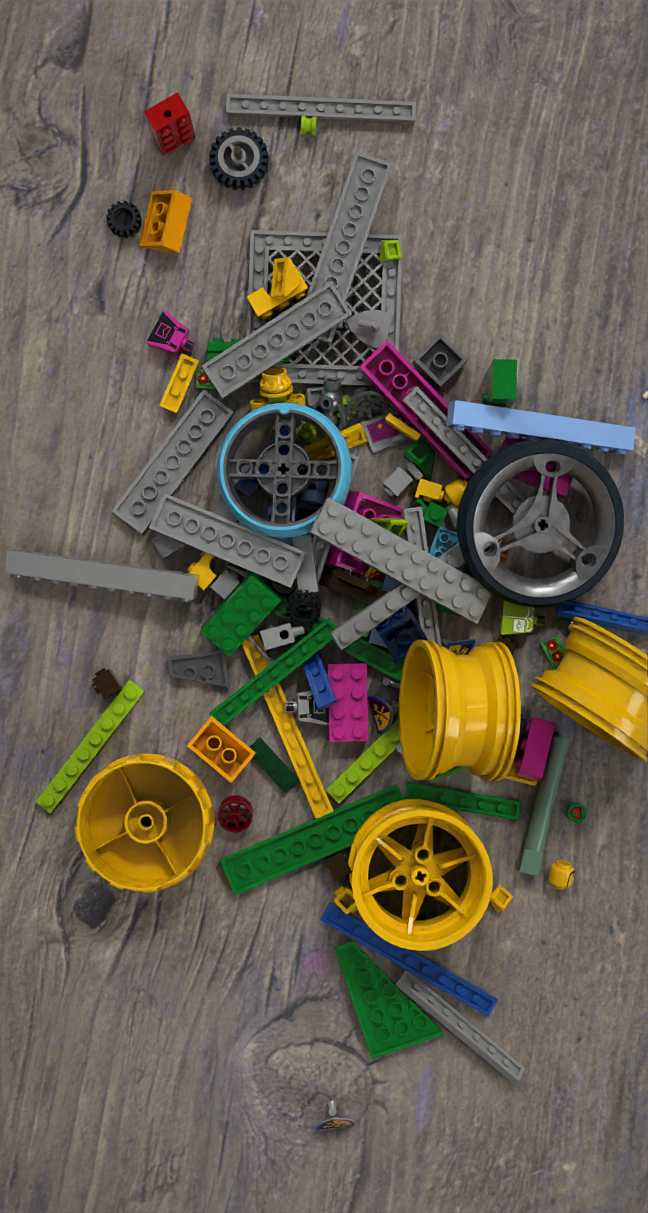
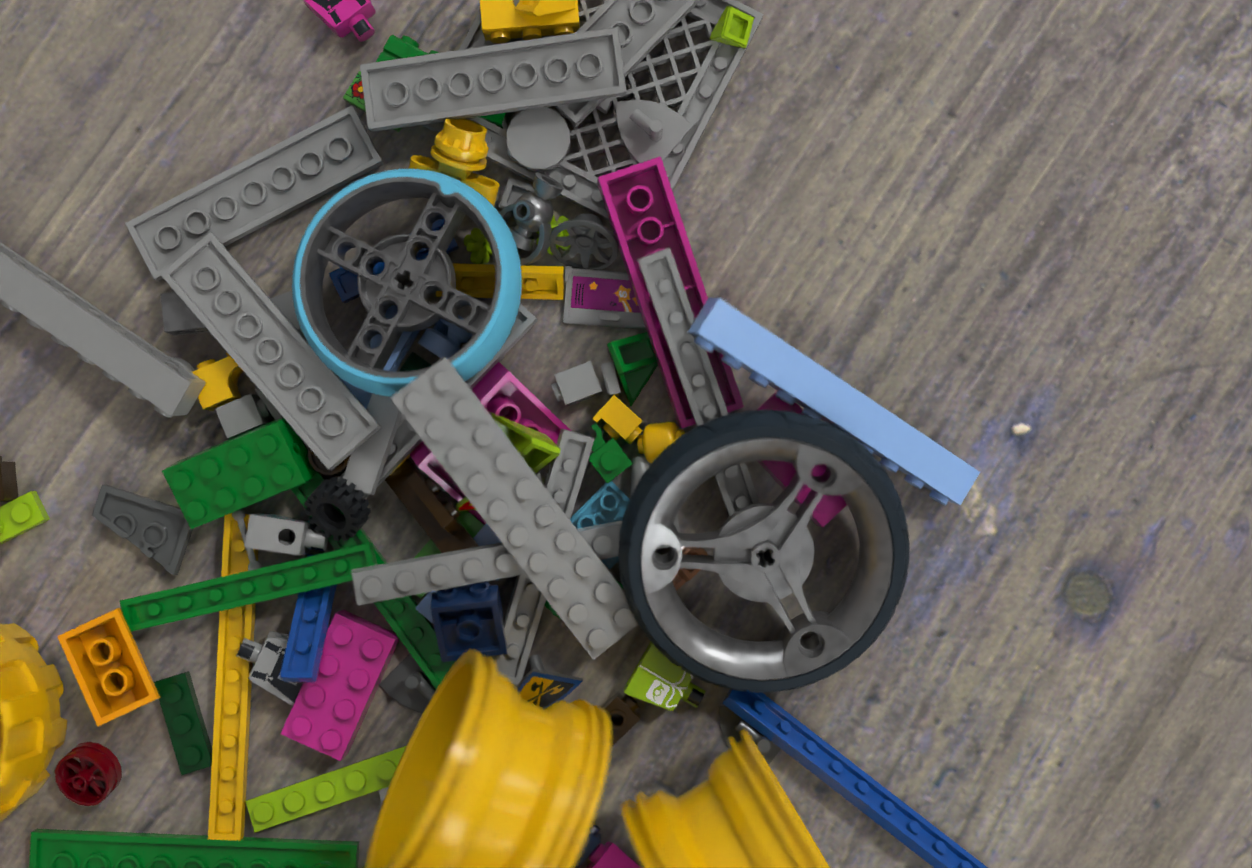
camera: 20 degrees right, 0 degrees up
yellow plate [159,353,200,414] -> none
shield [367,696,399,734] -> none
yellow tile [384,413,421,442] -> none
flat silver brick [412,333,468,390] -> none
green brick [482,359,517,408] -> none
tile [540,635,567,670] -> none
none -> light grey tile [506,107,570,172]

